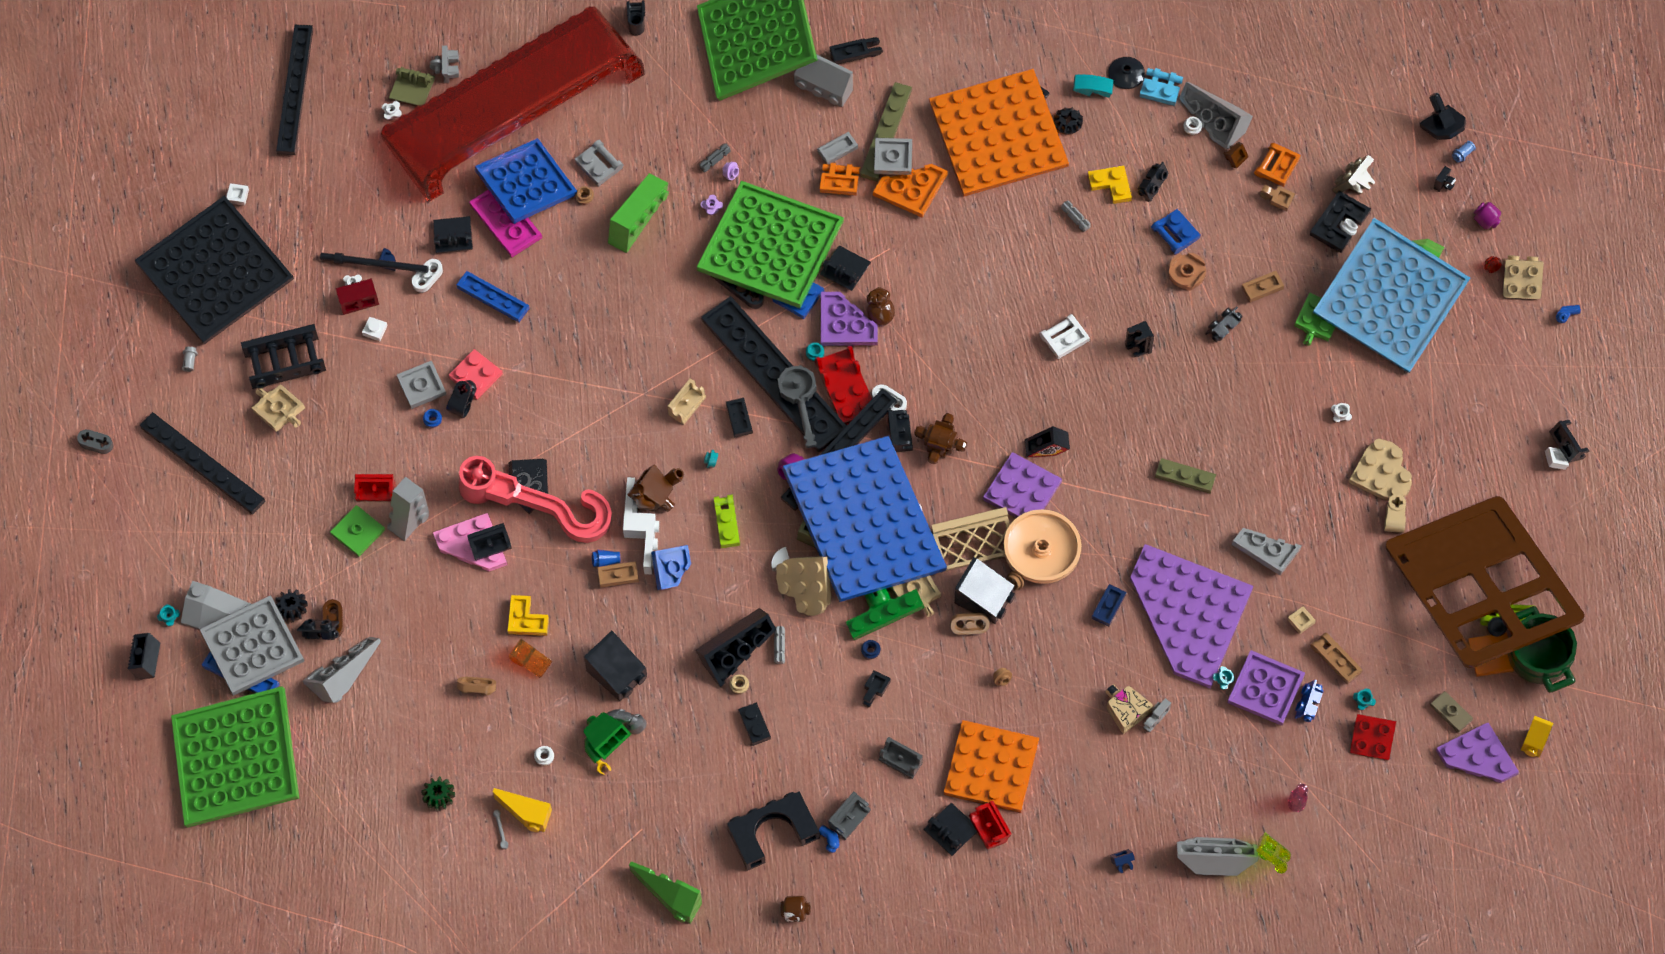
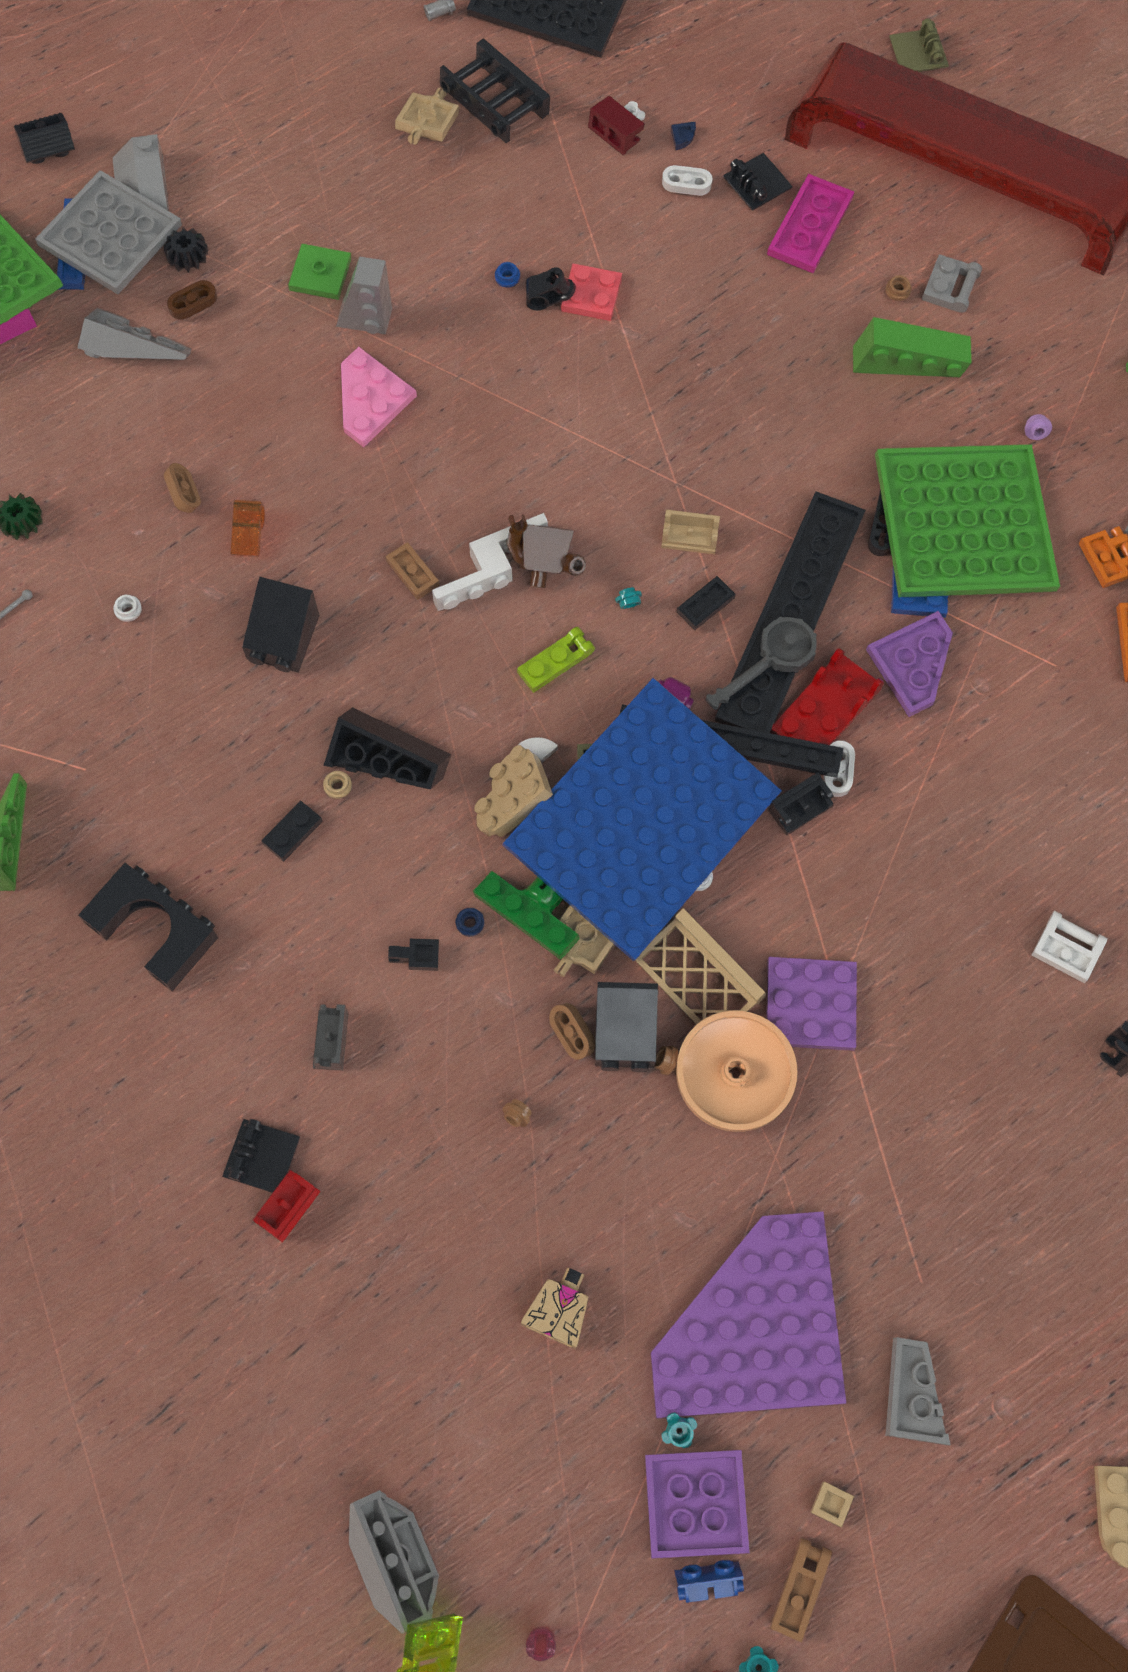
camera: 60 degrees right, 5 degrees up
black plate [140,412,266,515] -> none
teal plate [157,604,180,626] -> none
black hinge [297,619,339,640] -> none
black bar [320,252,429,273] -> none
red hinge [354,474,395,501] -> none
white plate [362,317,387,341] -> none
white plate [382,101,402,120] -> none
light grey plate [397,361,447,409] -> none
light grey hips [430,46,459,83] -> none
blue plate [456,271,530,323] -> none
coral piece [459,456,612,543] -> none
black hinge [467,523,512,561] -> none
blue plate [475,138,577,224] -> none
yellow slope [492,788,552,832] -> none
yellow plate [508,595,549,636] -> none
black tile [509,458,548,514] -> none
green torso [583,709,647,775] -> none
blue cone [592,549,620,567] -> none
plate [651,545,691,590] -> none
dark grey axle [699,143,731,172] -> none
lavender plate [701,195,723,215] -> none
light grey axle [774,626,785,664] -> none
reddish brown head [780,896,811,922] -> none
teal plate [806,343,825,361] -> none
blue arm [819,825,840,853] -> none
black hinge [820,245,871,291] -> none
dark grey hinge [828,791,871,840] -> none
reddish brown hair [866,287,895,326] -> none
reddish brown piece [914,413,967,464] -> none
orange plate [944,720,1039,813] -> none
black slope [1025,426,1070,457] -> none
dark blue plate [1092,584,1127,627] -> none
dark blue tile [1110,849,1135,873] -> none
light grey plate [1143,698,1171,733] -> none
olive plate [1155,458,1216,494] -> none
tan piece [1384,494,1406,533] -> none

